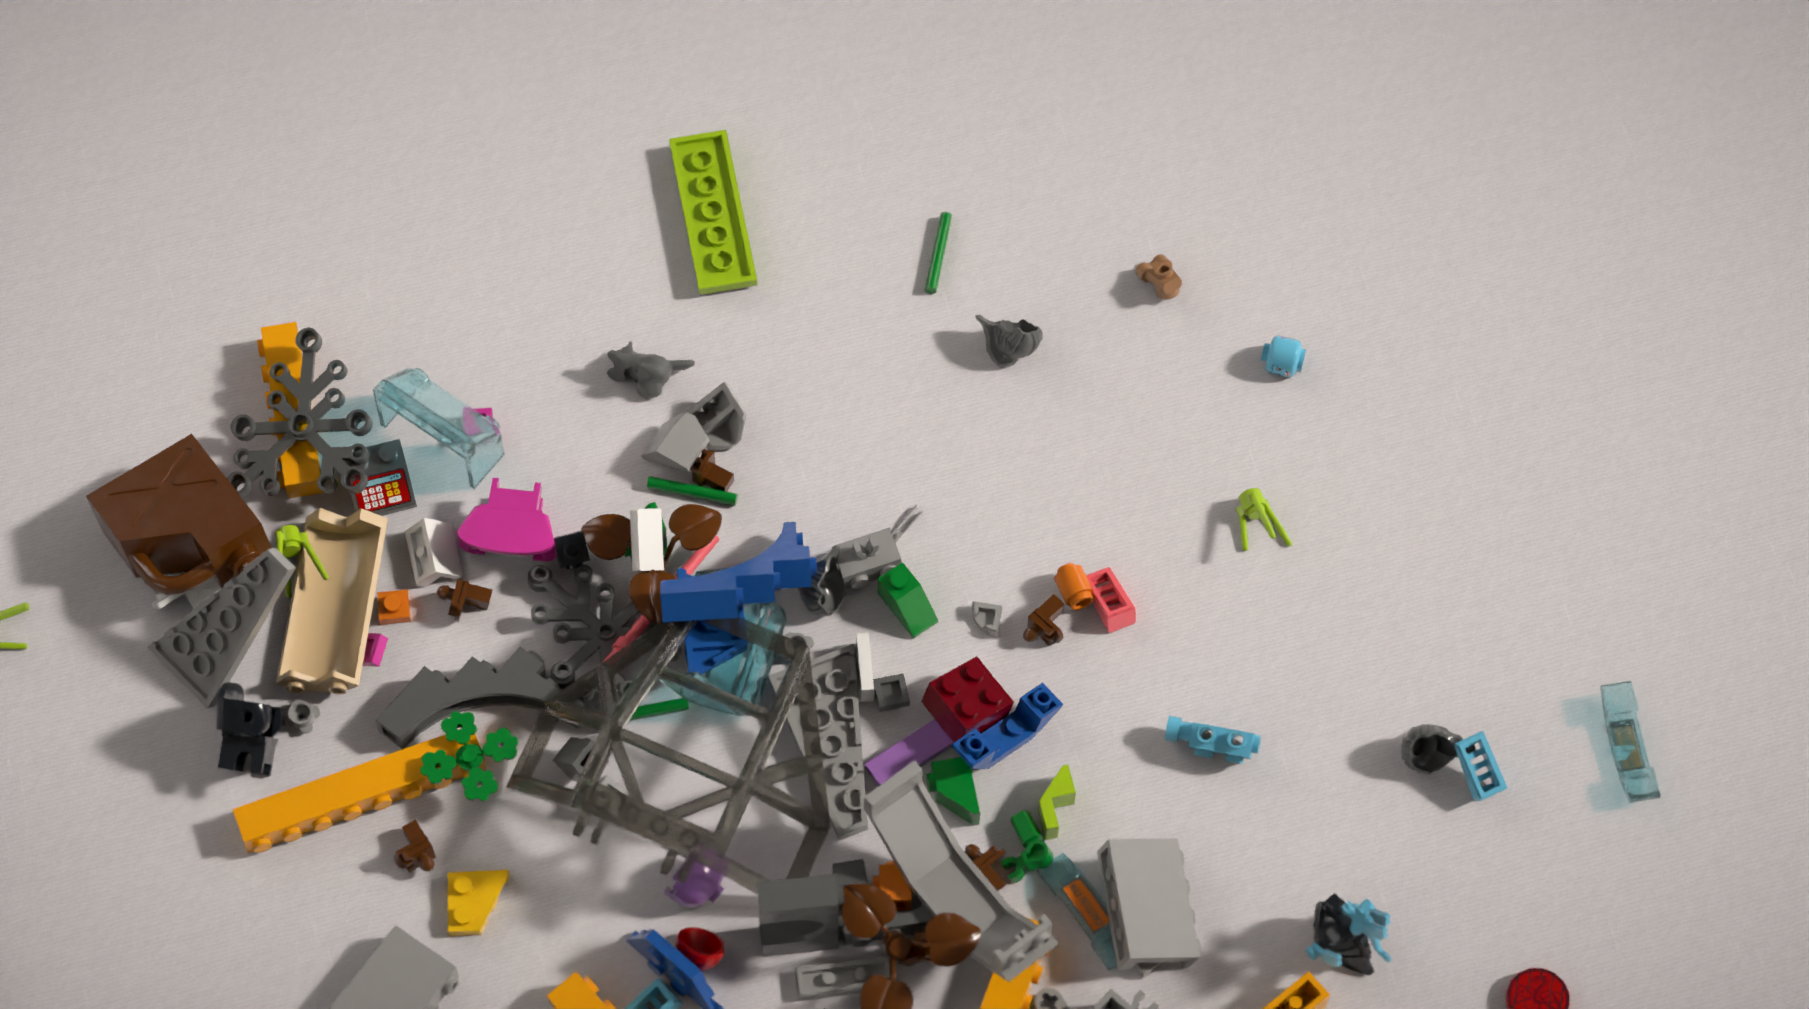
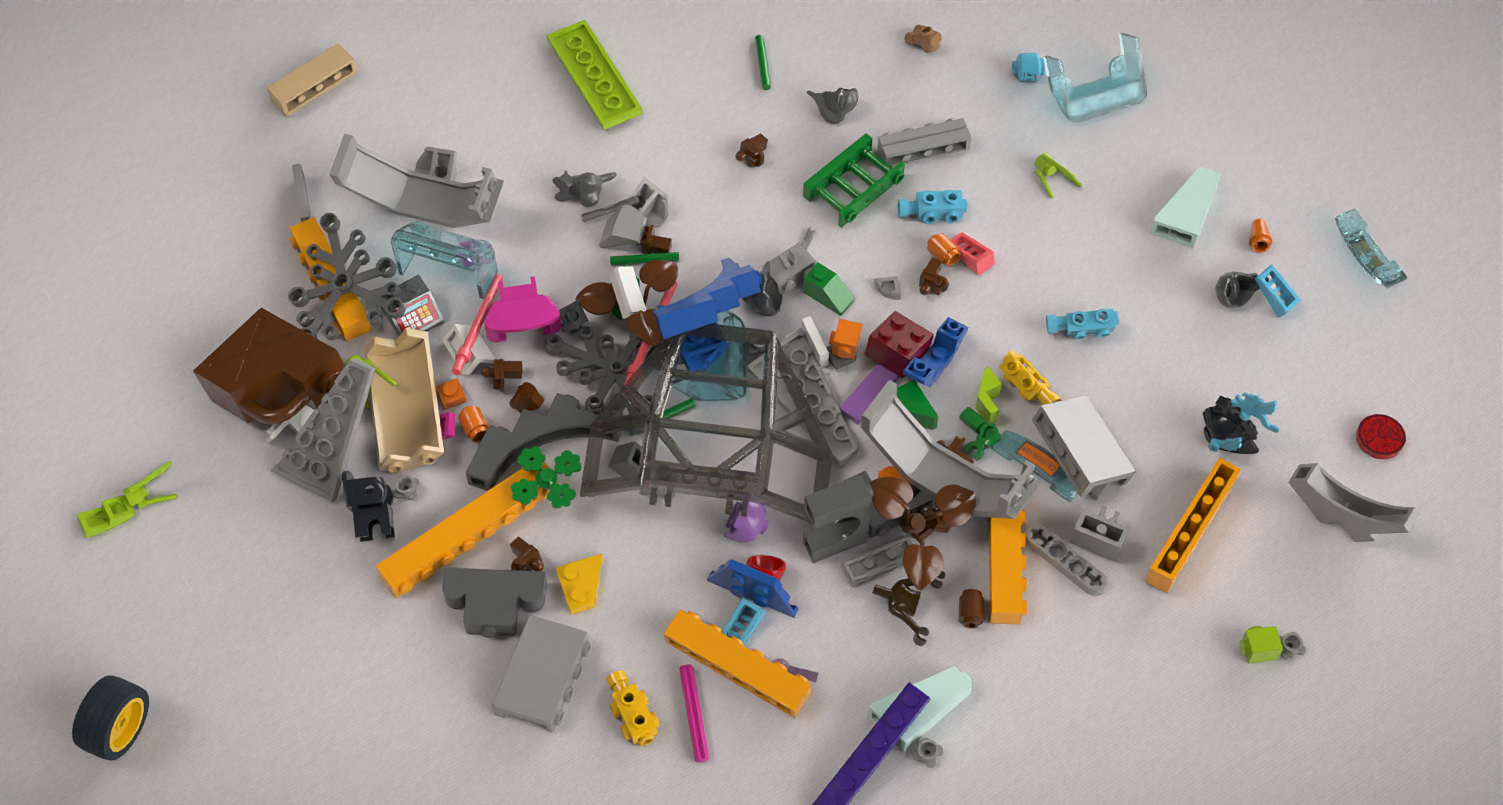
camera: 15 degrees left, 5 degrees down
none -> tan brick [267,43,357,117]
none -> light grey tile [292,163,311,222]
none -> light grey panel [329,134,504,228]
none -> light grey slope [415,146,457,181]
none -> dark grey brick [442,567,547,638]
none -> coral bar [451,274,503,375]
none -> orange brick [458,406,489,442]
none -> reddish brown piece [509,382,545,414]
none -> light grey piece [581,196,639,222]
none -> reddish brown piece [735,133,768,168]
none -> green fence [803,133,905,228]
none -> orange brick [829,318,862,360]
none -> light grey brick [877,118,971,167]
none -> medium azure brick [898,190,967,224]
none -> yellow brick [999,351,1062,405]
none -> clear light blue windscreen [1044,33,1147,122]
none -> light aqua slope [1150,167,1221,248]
none -> orange cone [1249,219,1272,253]

